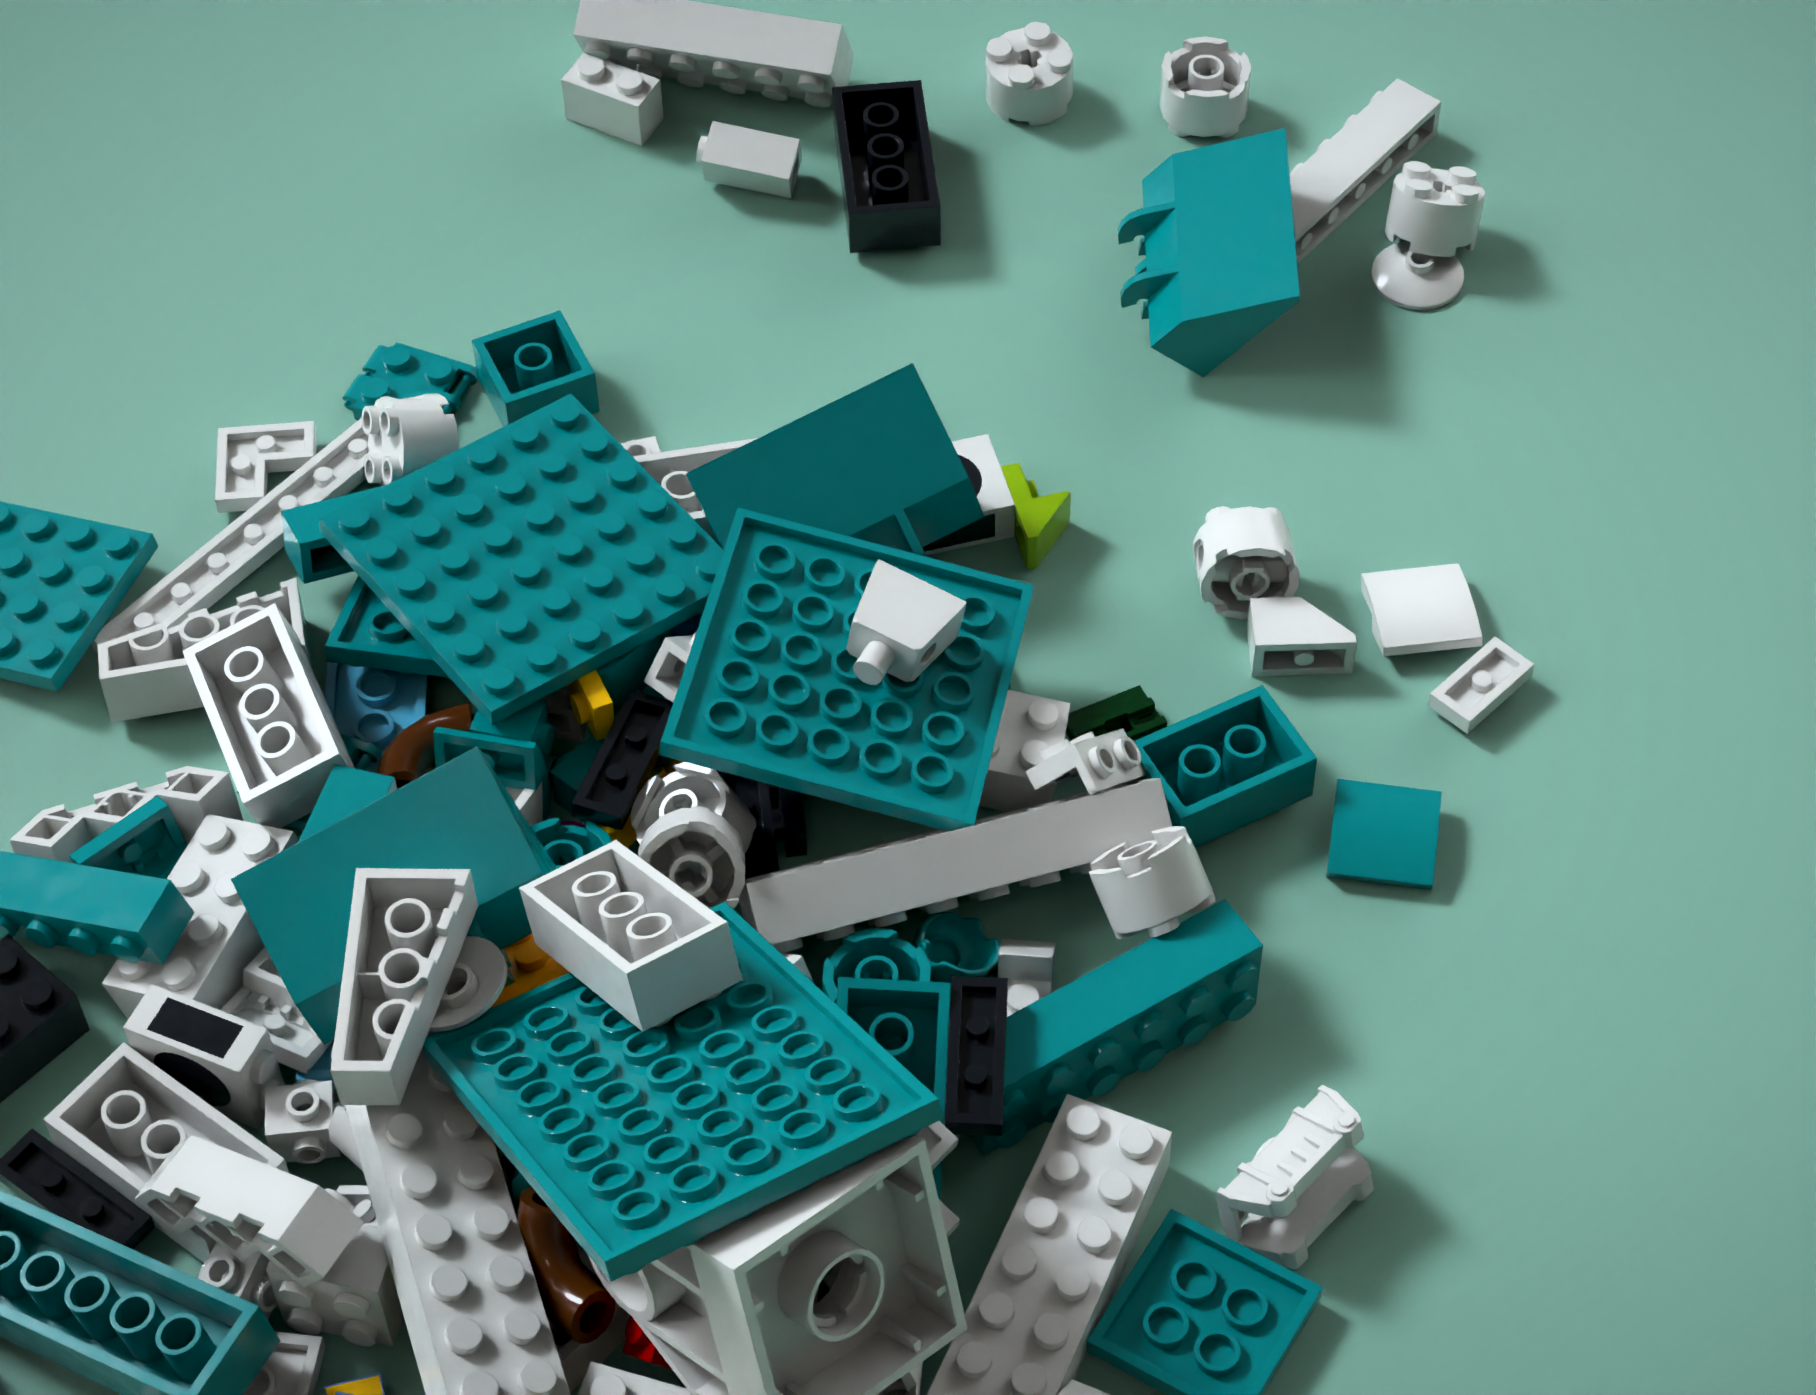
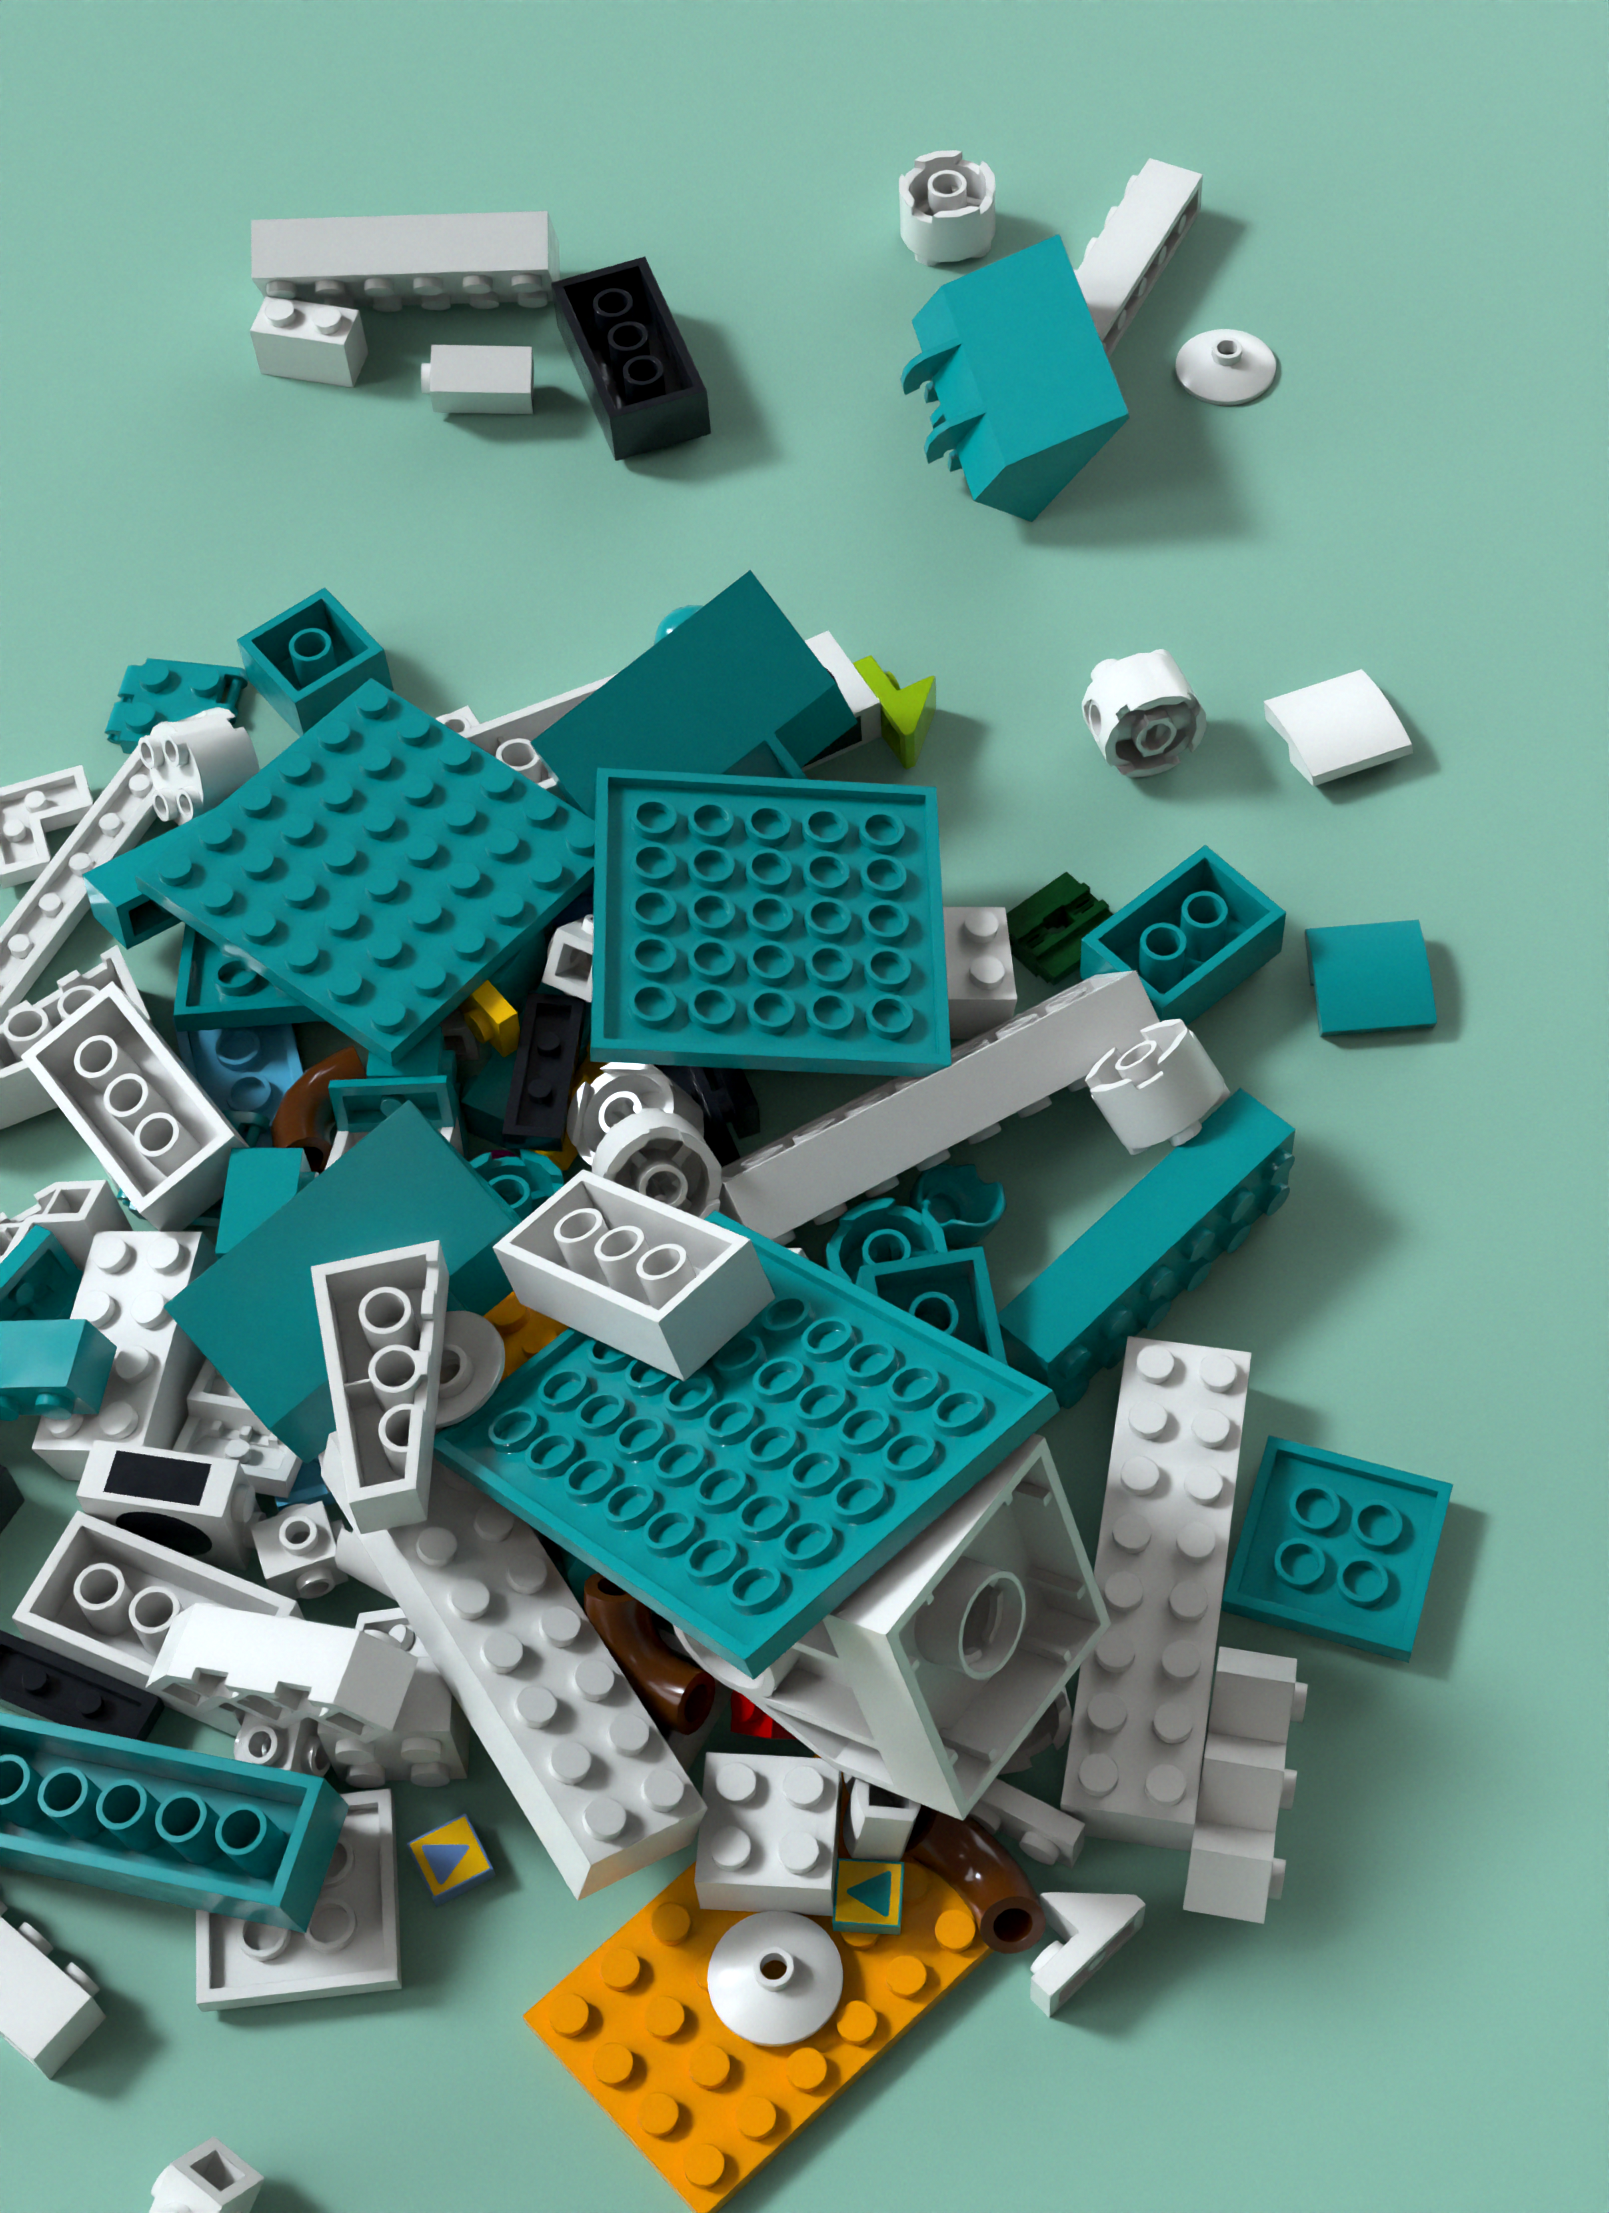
camera: 10 degrees left, 5 degrees up
white torso [846,559,967,685] -> none
black plate [945,976,1008,1136] -> none
white brick [985,22,1073,126] -> none
white slope [998,939,1056,1017] -> none
white bracket [1025,728,1146,795] -> none
white piece [1217,1085,1374,1269] -> none
white slope [1247,596,1357,677] -> none
white brick [1385,161,1486,257] -> none
white plate [1428,636,1534,734] -> none

